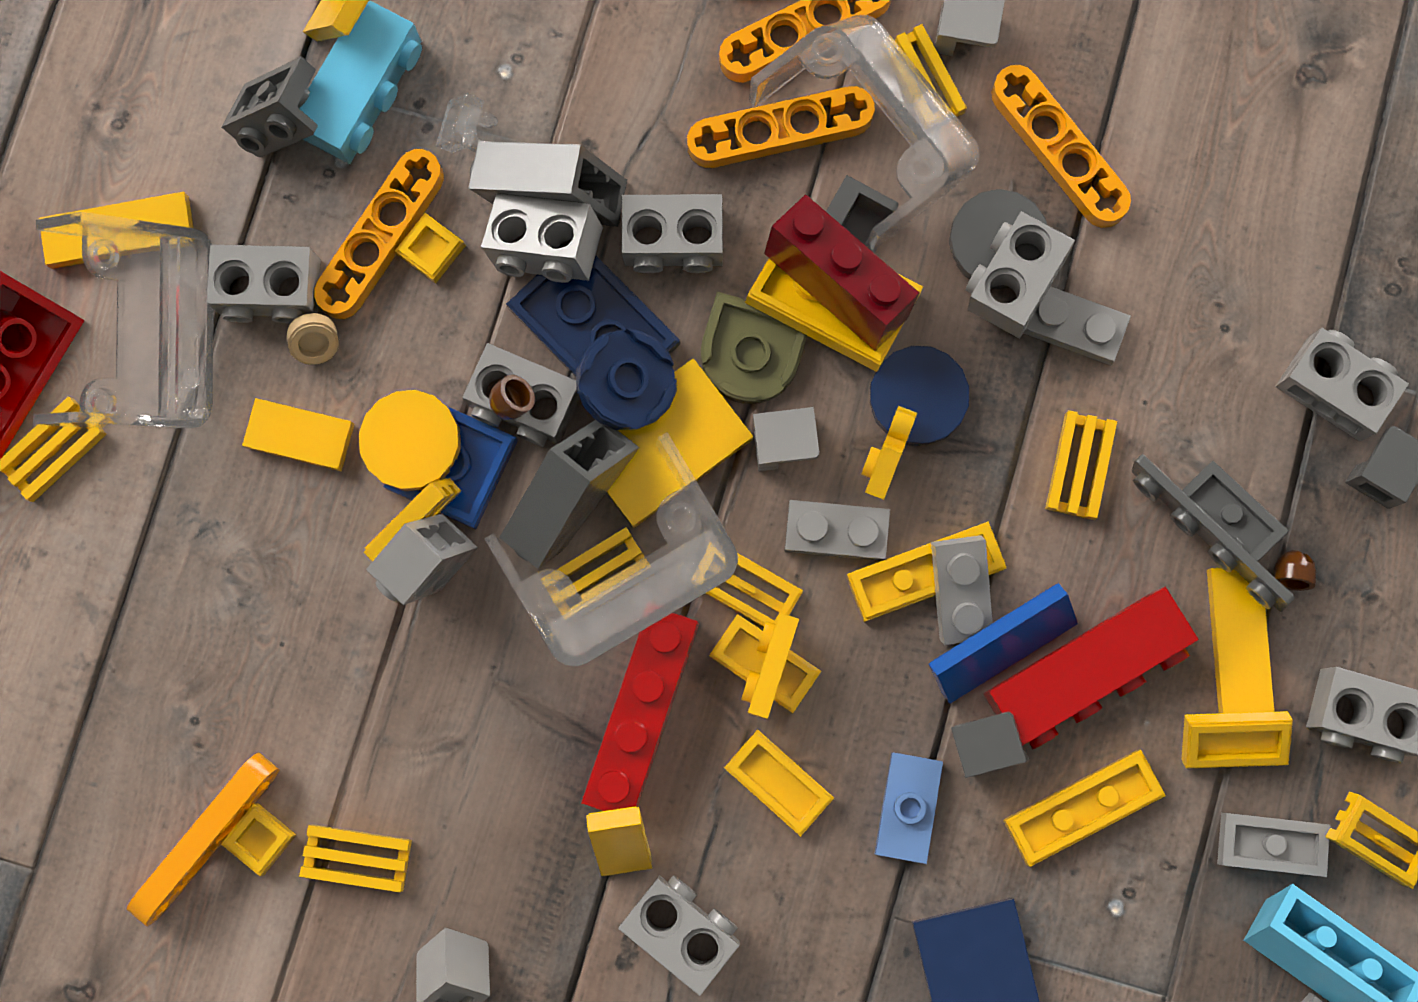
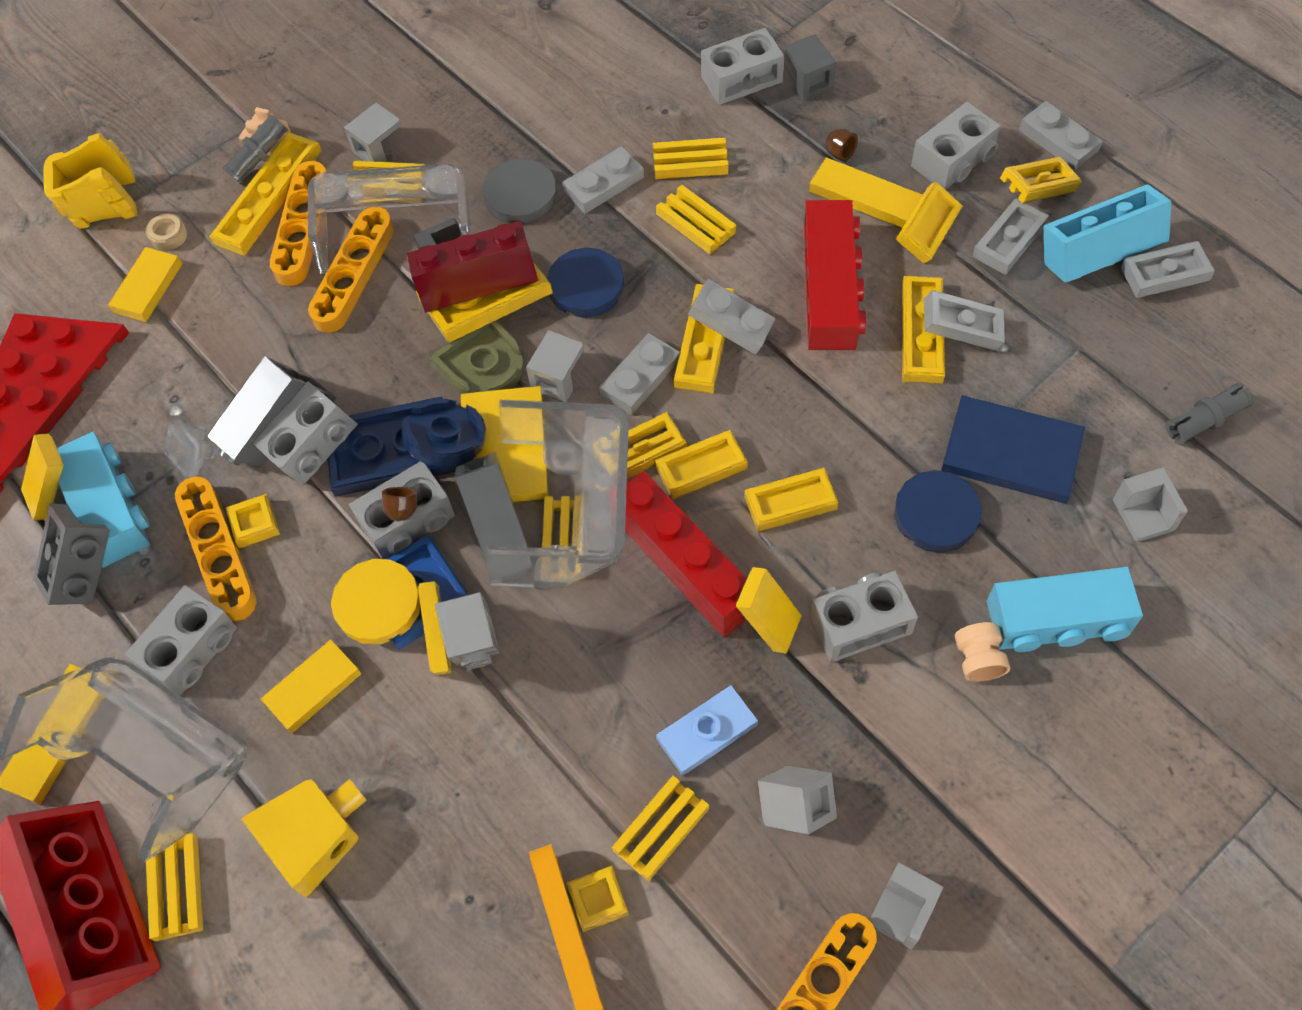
camera: 60 degrees left, 20 degrees down
tan tile [287,313,339,365] -> none
light grey brick [622,194,723,273] -> none
yellow plate [741,613,799,720] -> none
yellow plate [861,405,917,500] -> none
medium blue plate [874,752,943,864] -> none
blue tile [929,583,1078,704] -> none
dark grey panel [951,712,1030,778] -> none
light grey brick [965,211,1075,339] -> none
light orange beam [991,65,1131,228] -> none
dark grey bracket [1132,454,1295,612] -> none
none -> yellow torso [242,779,367,898]
none -> yellow tile [653,138,728,179]
none -> light blue plate [656,685,758,777]
none -> dark blue tile [894,470,982,553]
none -> light grey plate [924,290,1005,351]

